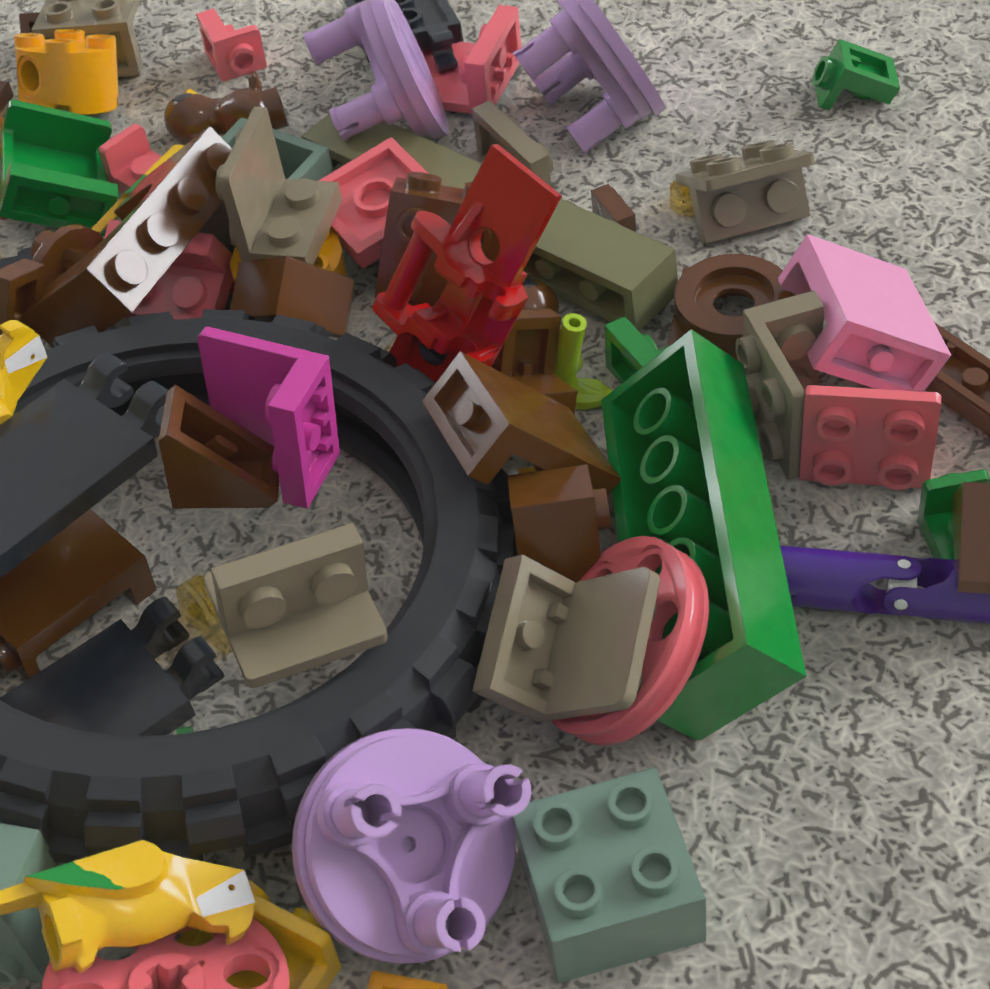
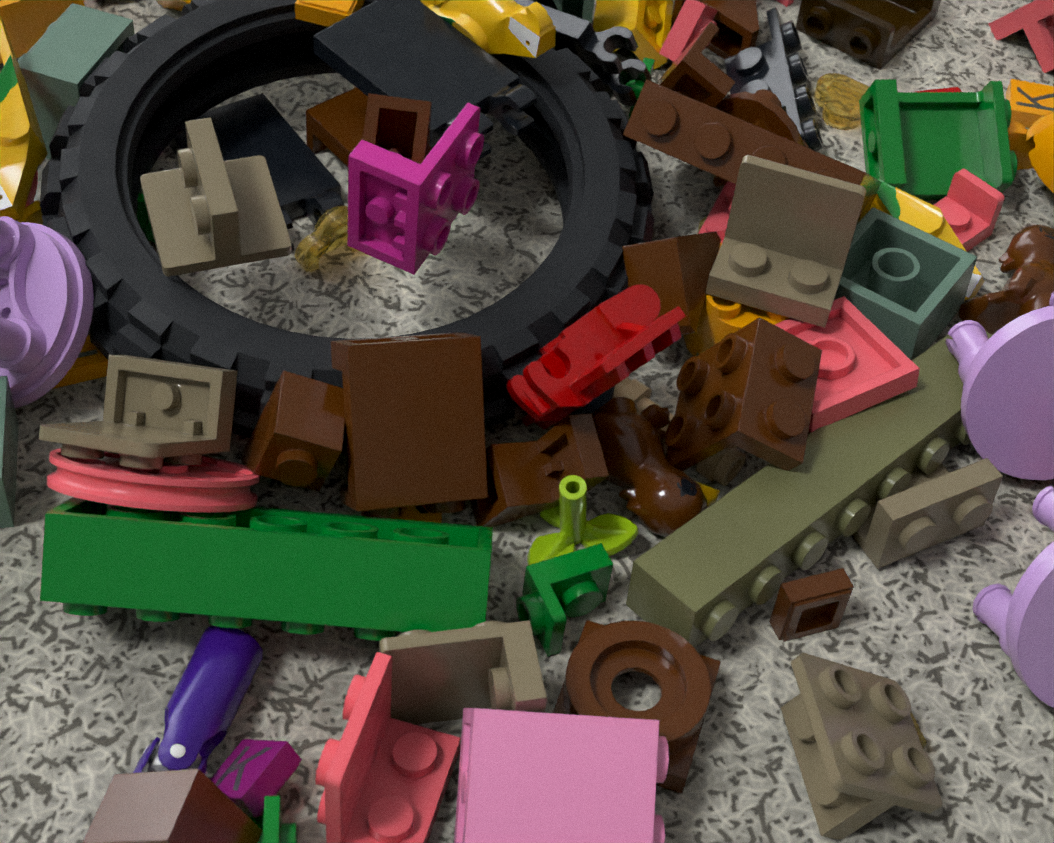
camera: 85 degrees right, 0 degrees up
none -> magenta tile [210,739,302,817]

